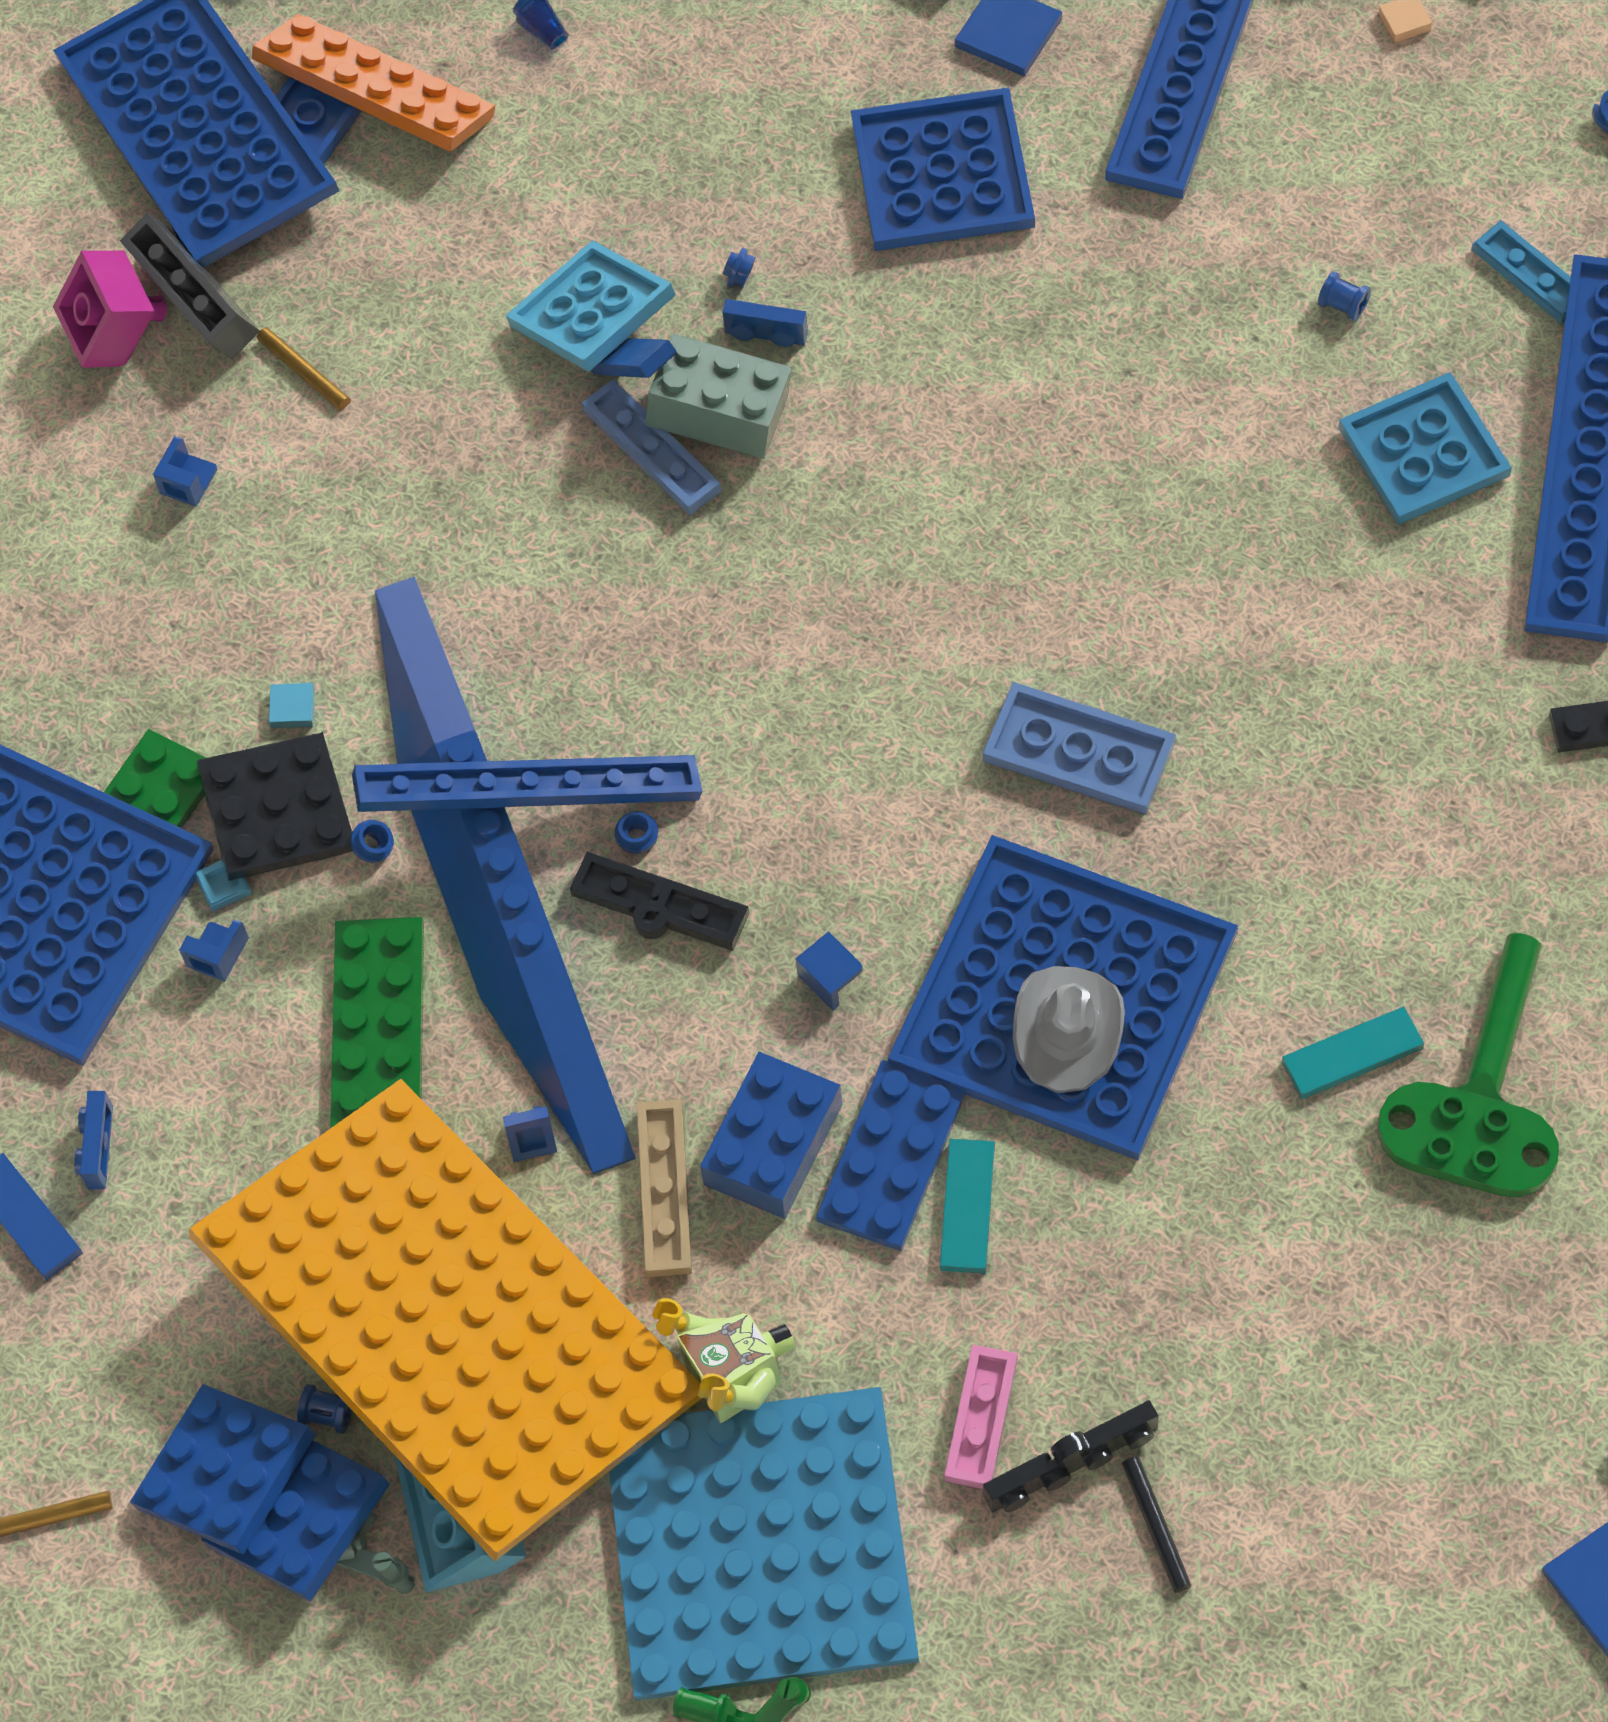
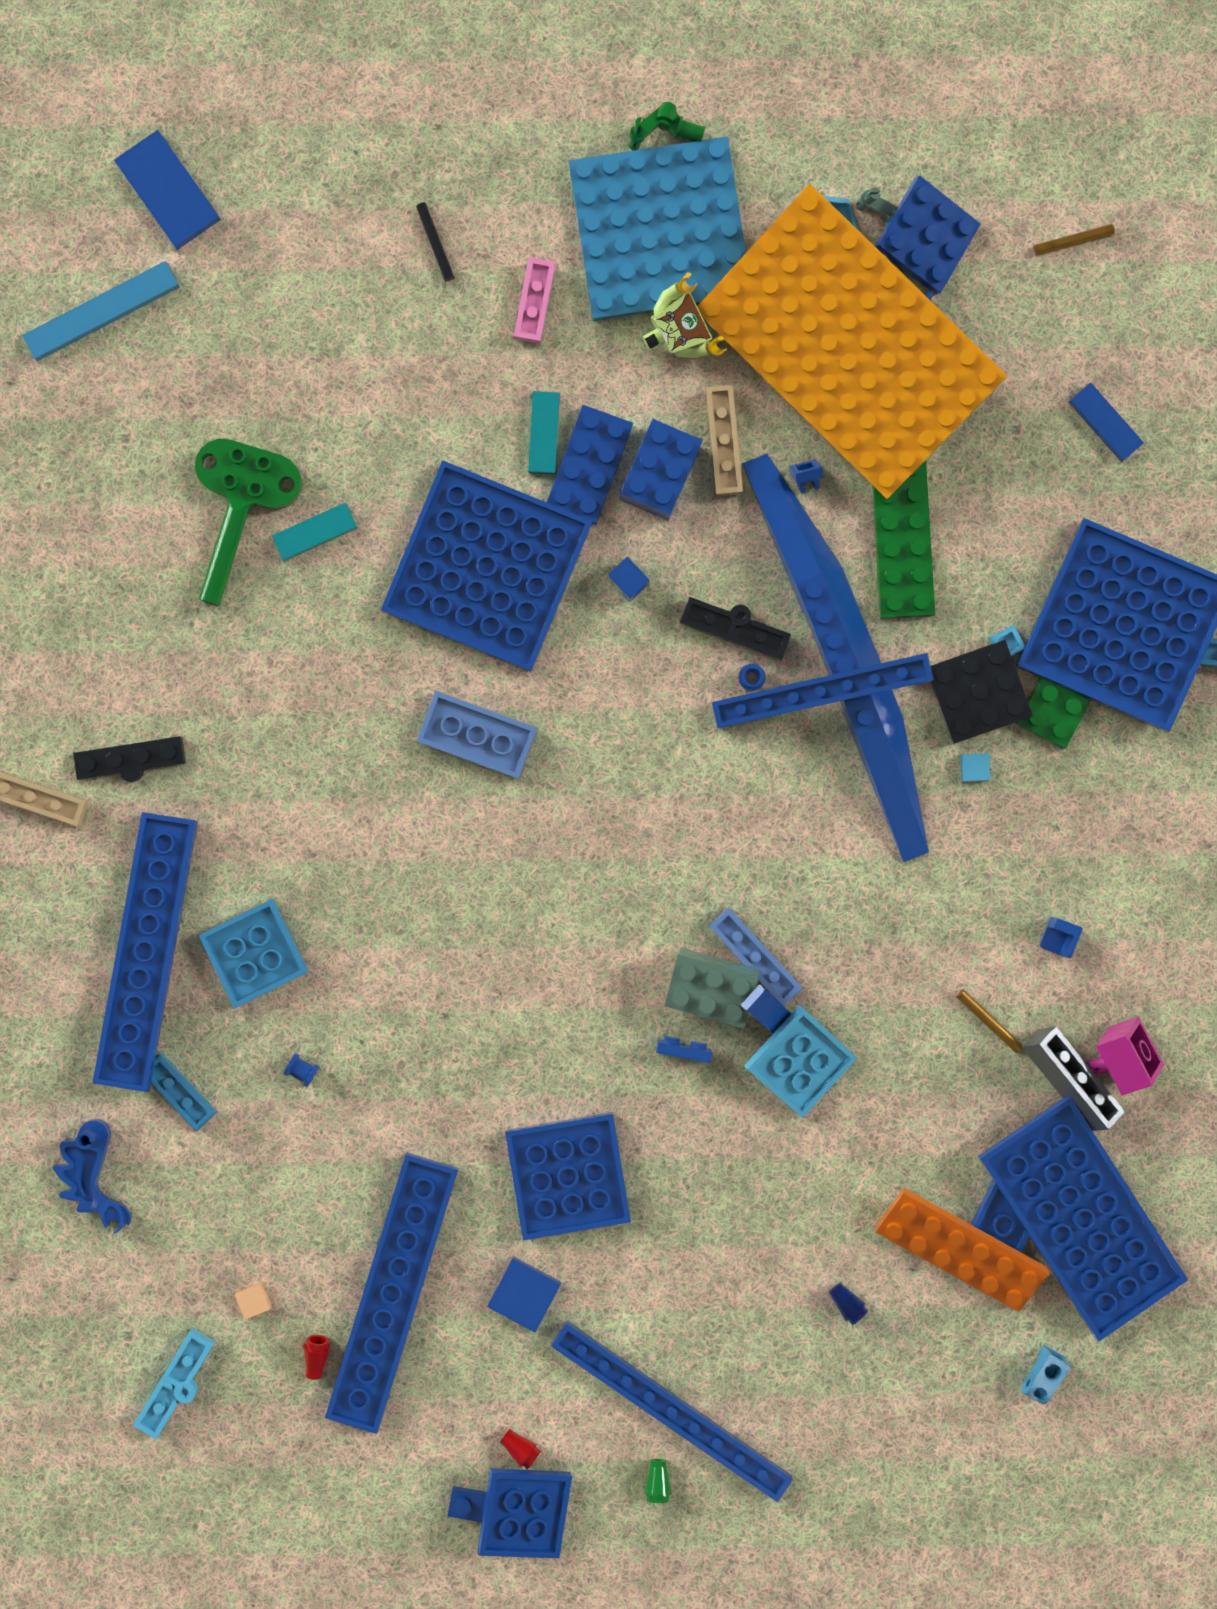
camera: 170 degrees right, 25 degrees up
blue plate [74,1091,113,1190] -> none
blue plate [130,1384,316,1555] -> none
blue panel [179,919,249,982] -> none
blue plate [722,247,756,287] -> none
black hinge [983,1400,1159,1513] -> none
light grey hat [1013,966,1125,1093] -> none

